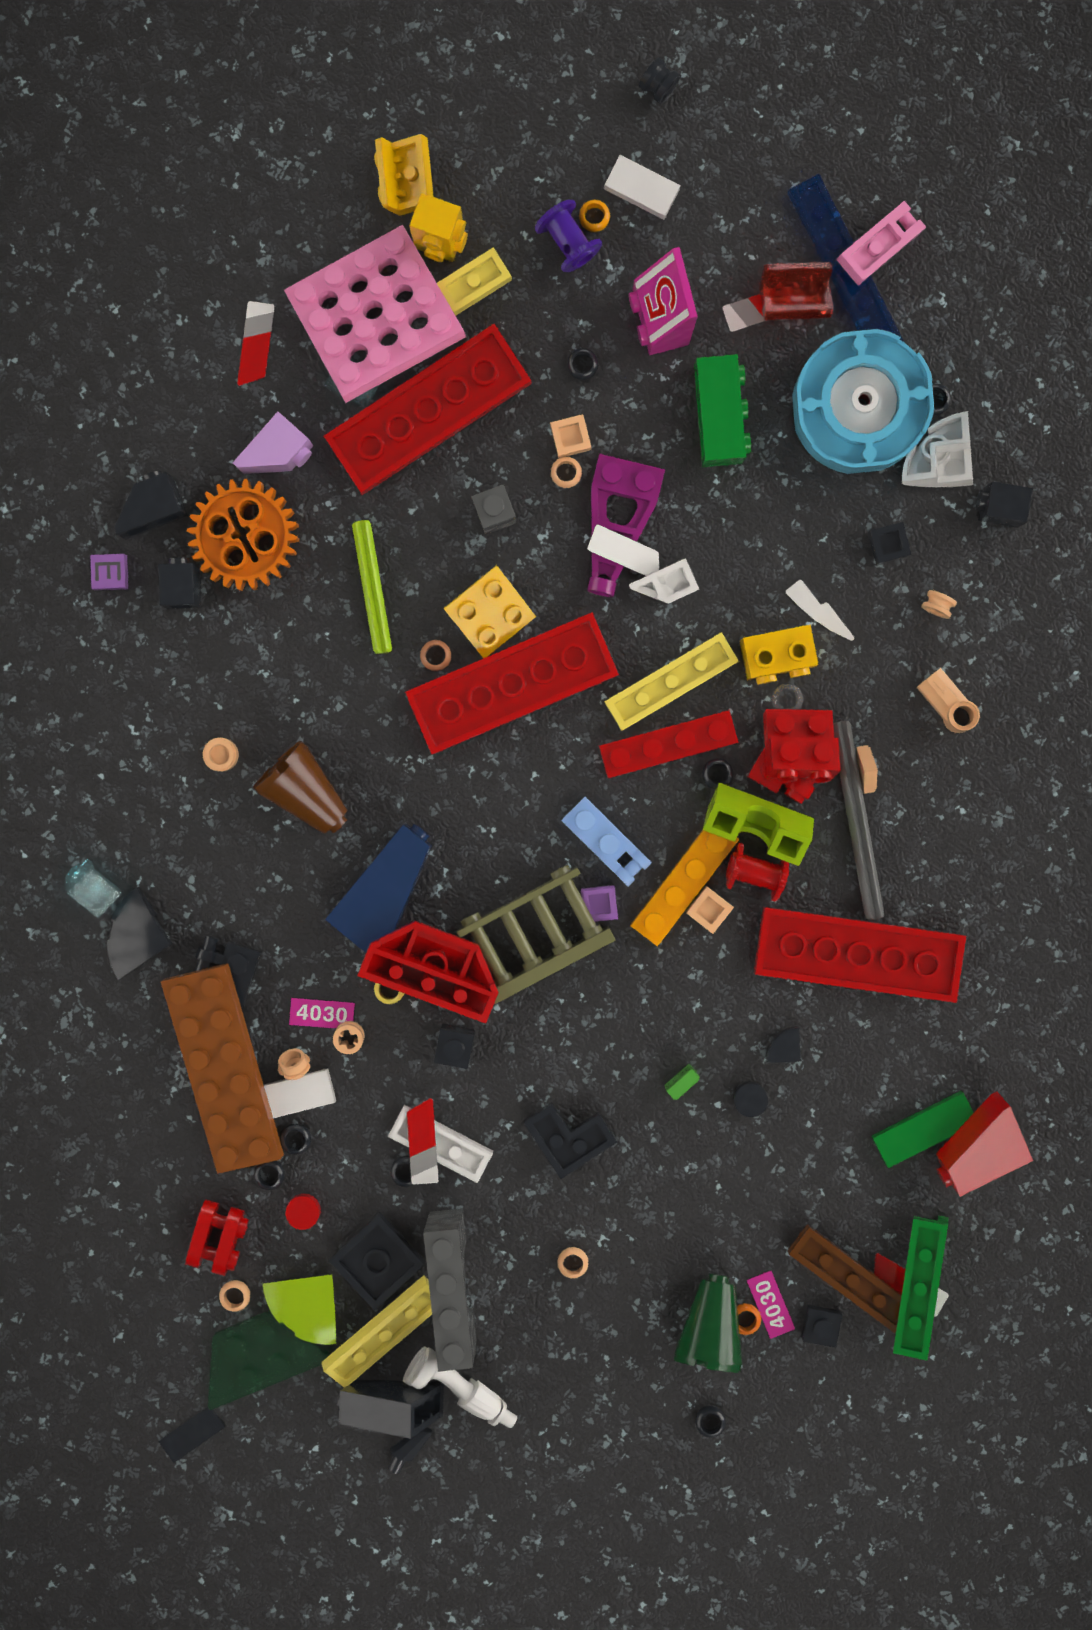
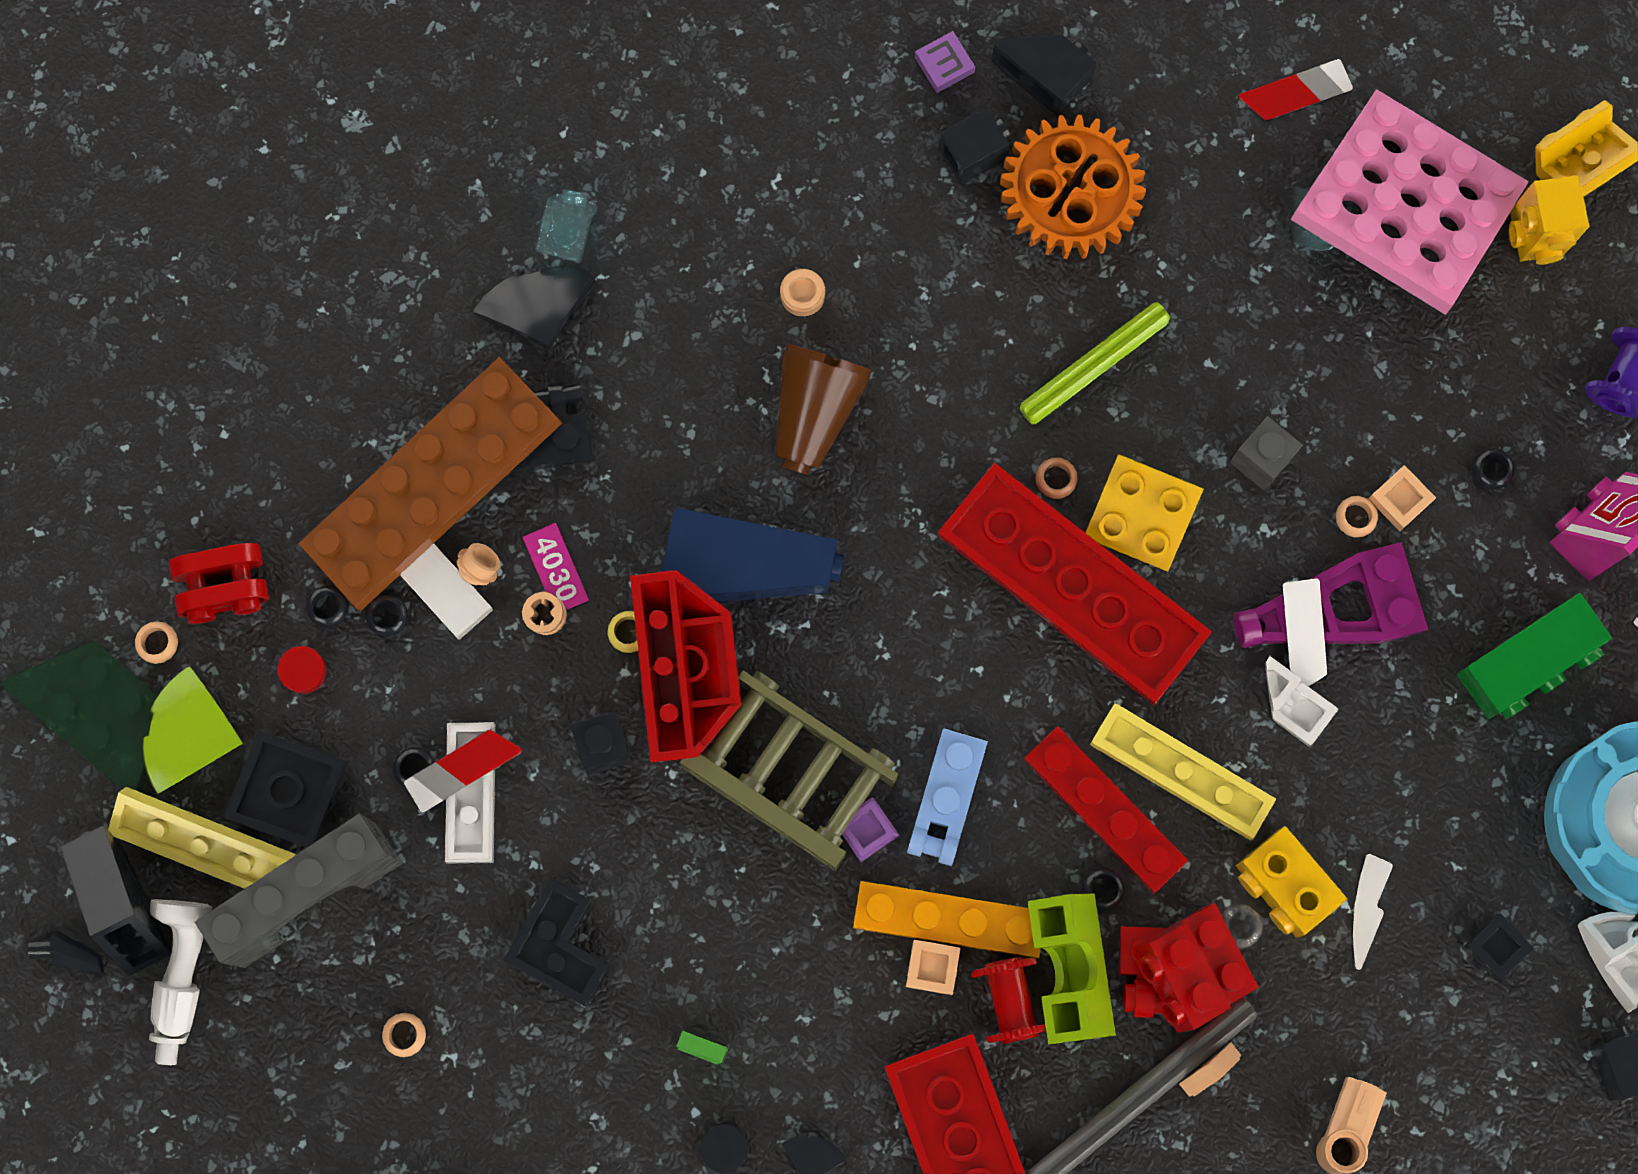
camera: 55 degrees right, 10 degrees down
lavender slope [233,412,313,474] -> none
red plate [324,324,532,495] -> none
light yellow plate [437,247,512,316] -> none
light nougat bush [921,590,957,619] -> none

